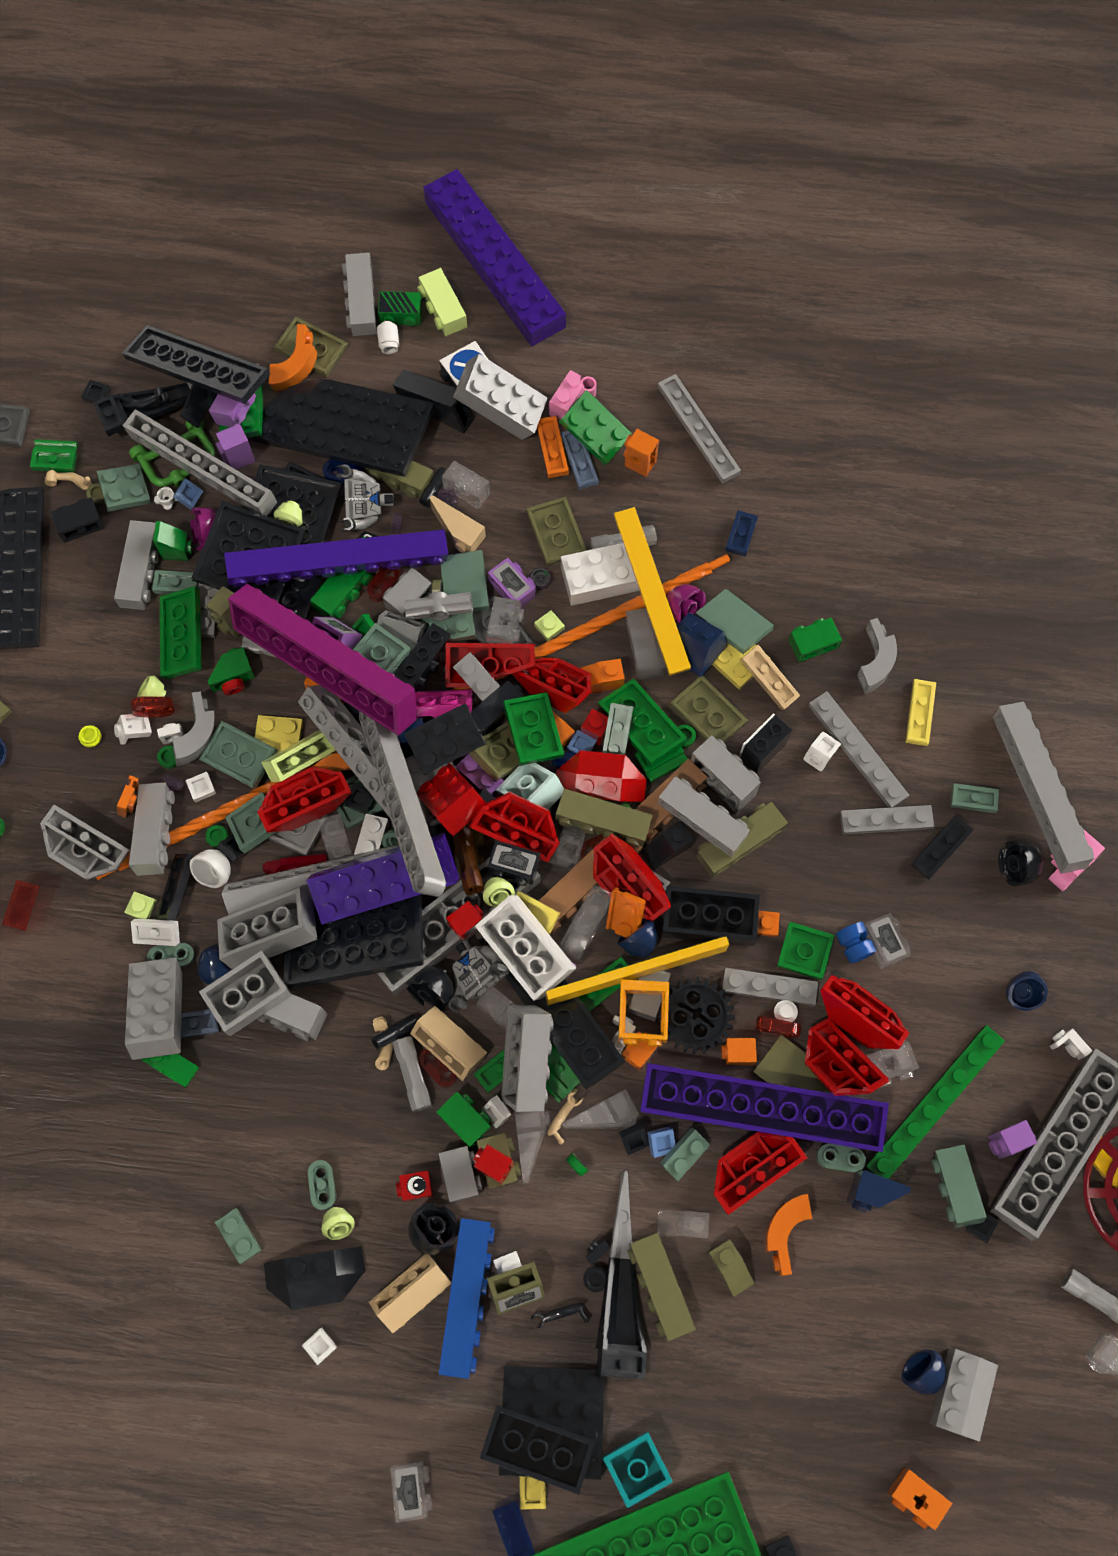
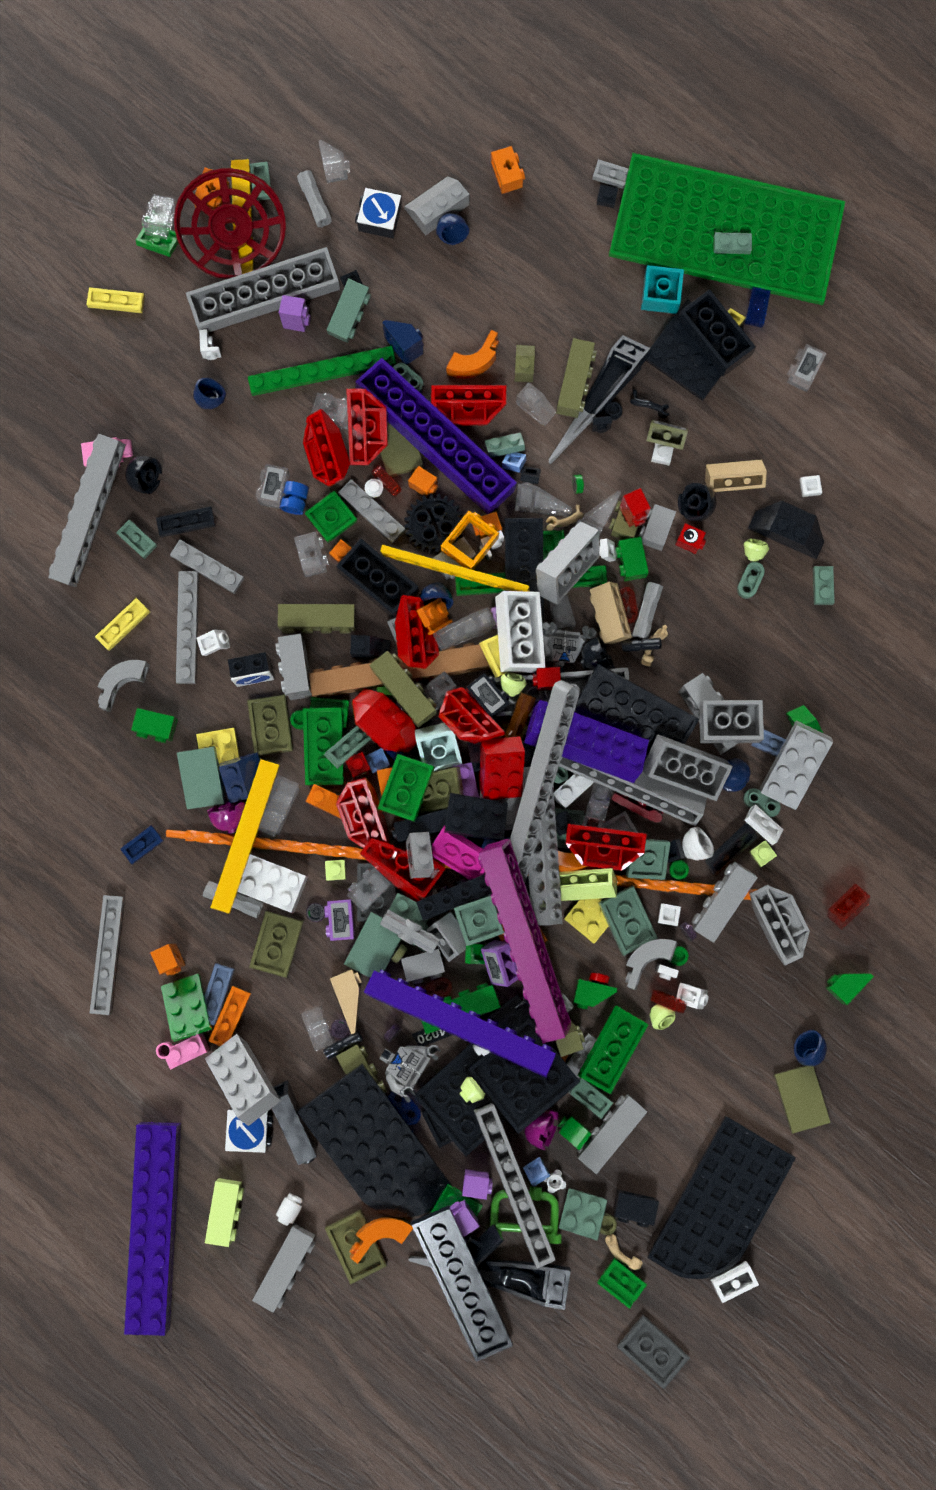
camera: 145 degrees left, 10 degrees up
neon yellow plate [78,725,102,748] -> none
black plate [81,379,111,404] -> none
orange plate [117,776,139,818] -> none
green brick [378,291,422,326] -> none
blue brick [438,1218,495,1379] -> none
light grey brick [657,776,750,858] -> none
tan plate [740,645,800,710] -> none
none -> clear brick [294,532,329,578]
none -> piece [355,188,402,239]

